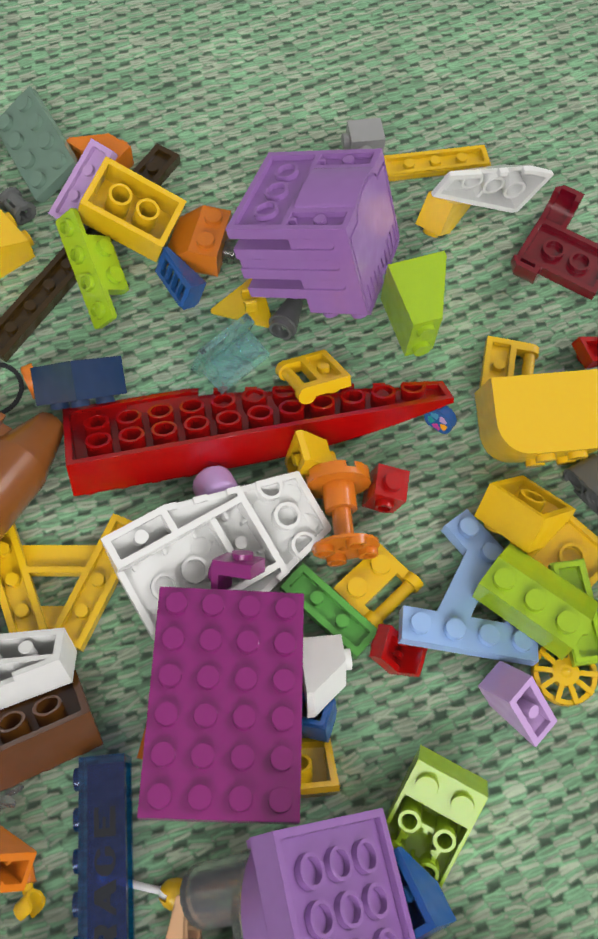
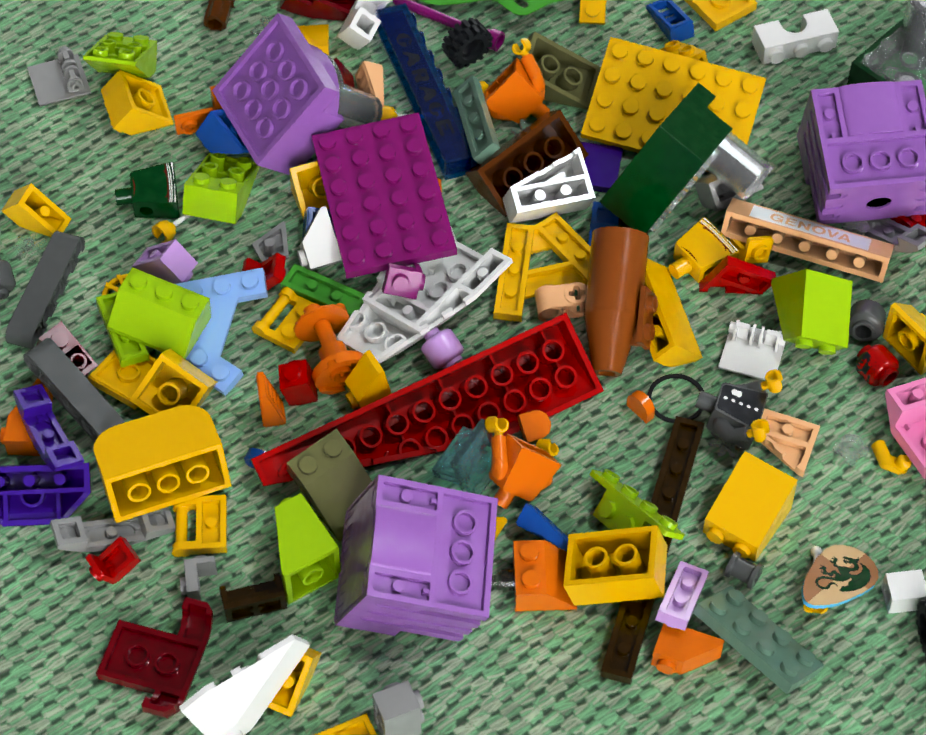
camera: 170 degrees right, 10 degrees down
dark blue brick [30,356,127,411] -> none
yellow plate [275,349,351,404] -> none
none -> dark green torso [115,162,179,218]
none -> yellow hinge [152,214,190,243]
none -> light grey bracket [180,555,218,601]
none -> dark brown hinge [219,572,287,623]
none -> light grey piece [252,221,289,263]
none -> orange slope [256,372,286,427]
none -> olive slope [287,428,372,542]
none -> sand green plate [453,75,500,164]
none -> orange torso [485,416,562,509]
none -> orange tile [517,410,551,443]
none -> light nougat piece [534,282,587,322]

